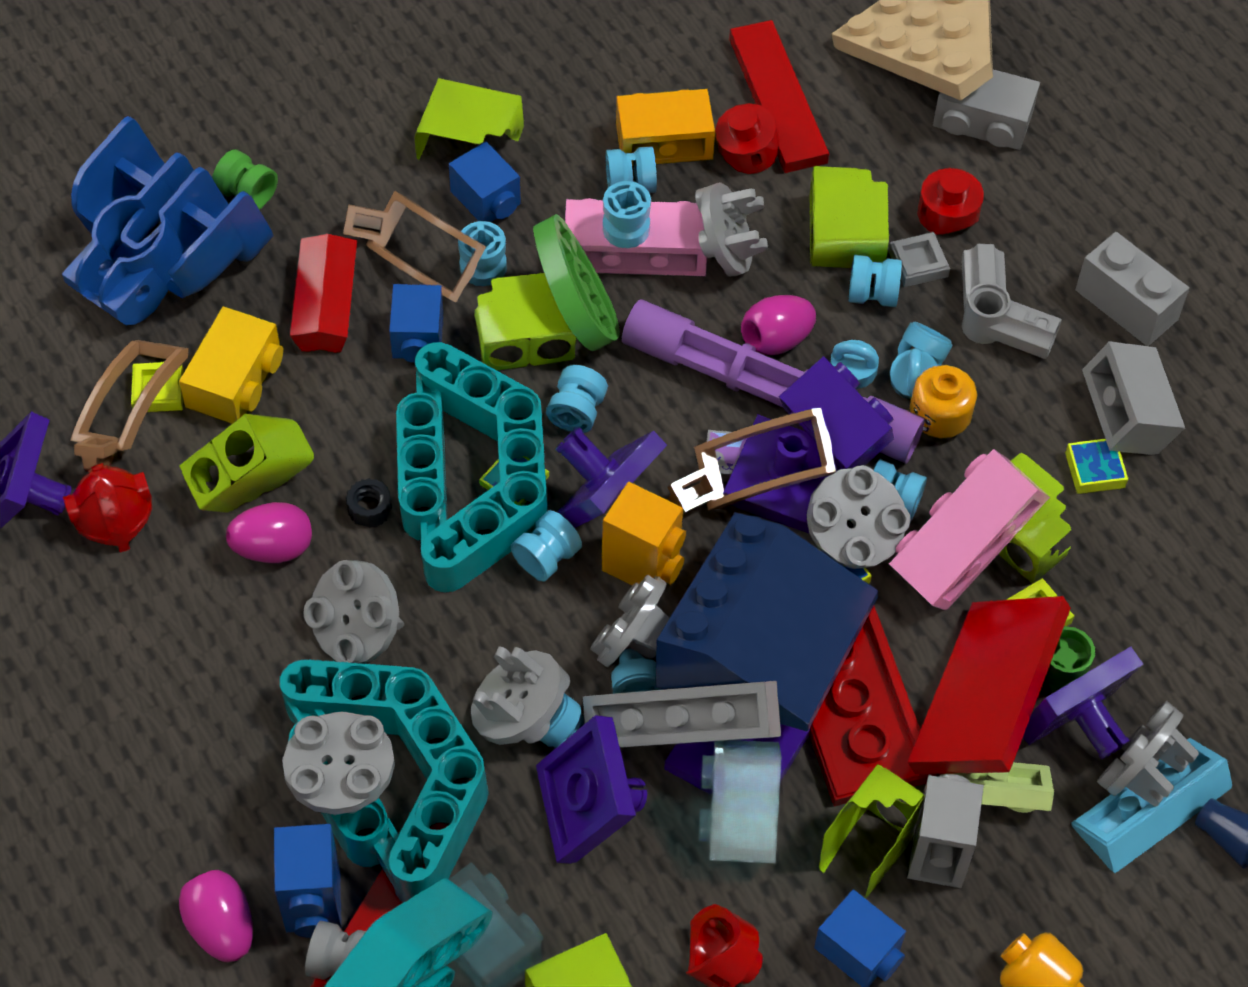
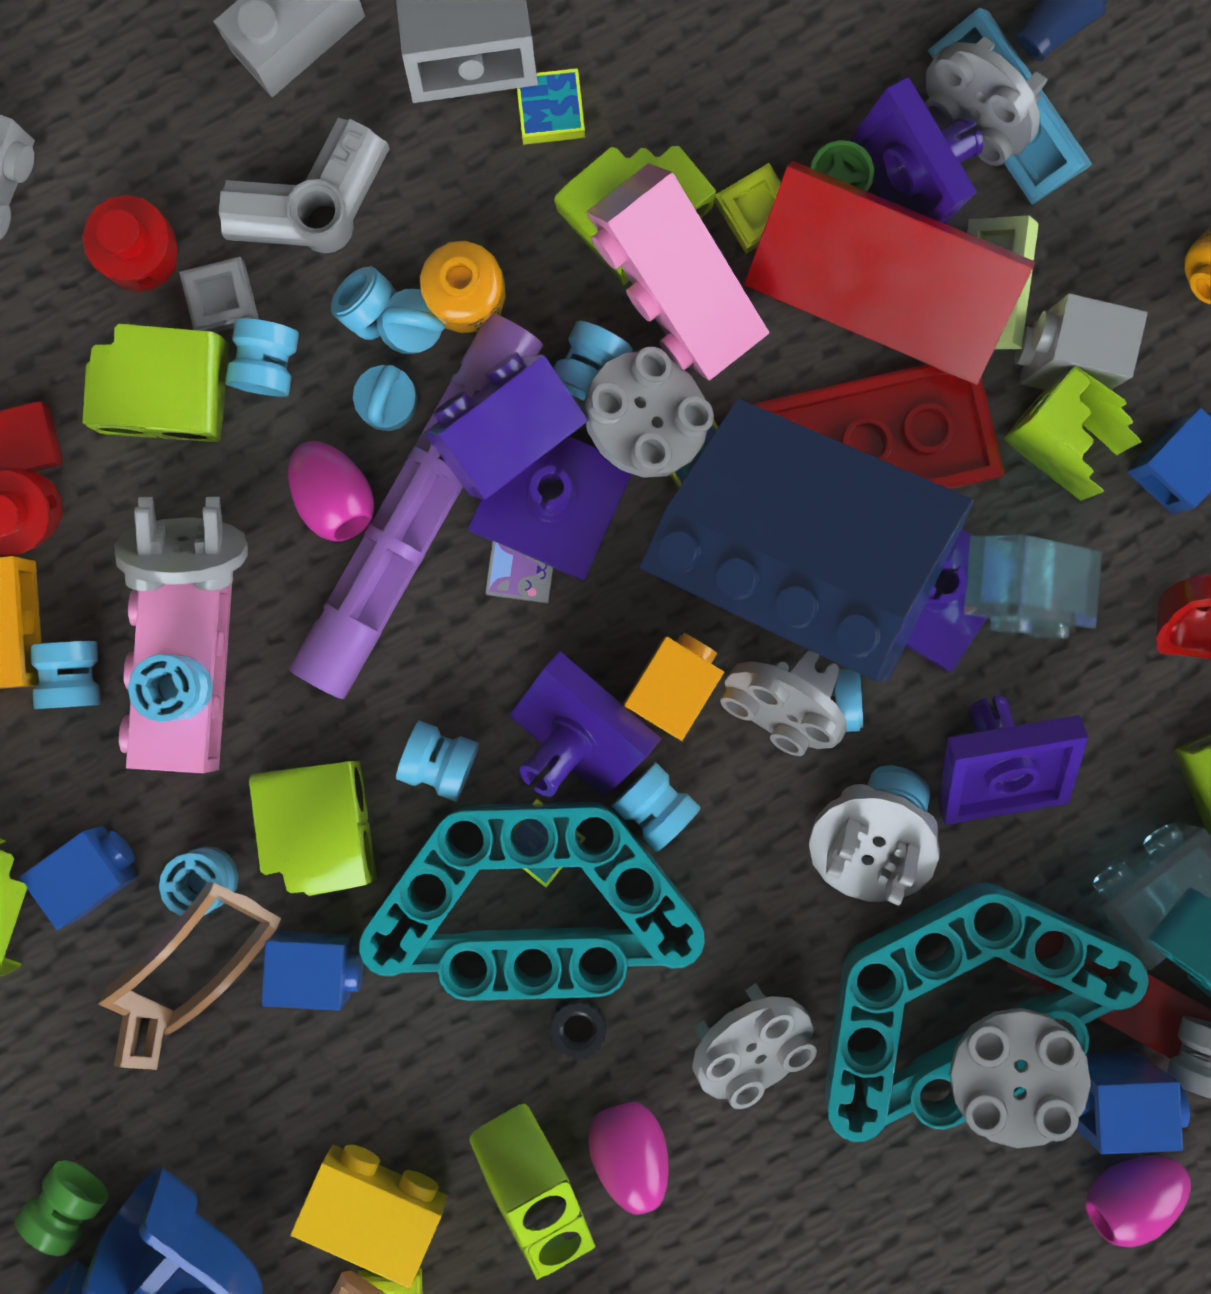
camera: 85 degrees left, 30 degrees up
red piece [290,234,357,352] -> none
bright green piece [533,214,620,351] -> none
light grey plate [583,681,781,747] -> none
medium nougat sword [667,408,836,514] -> none

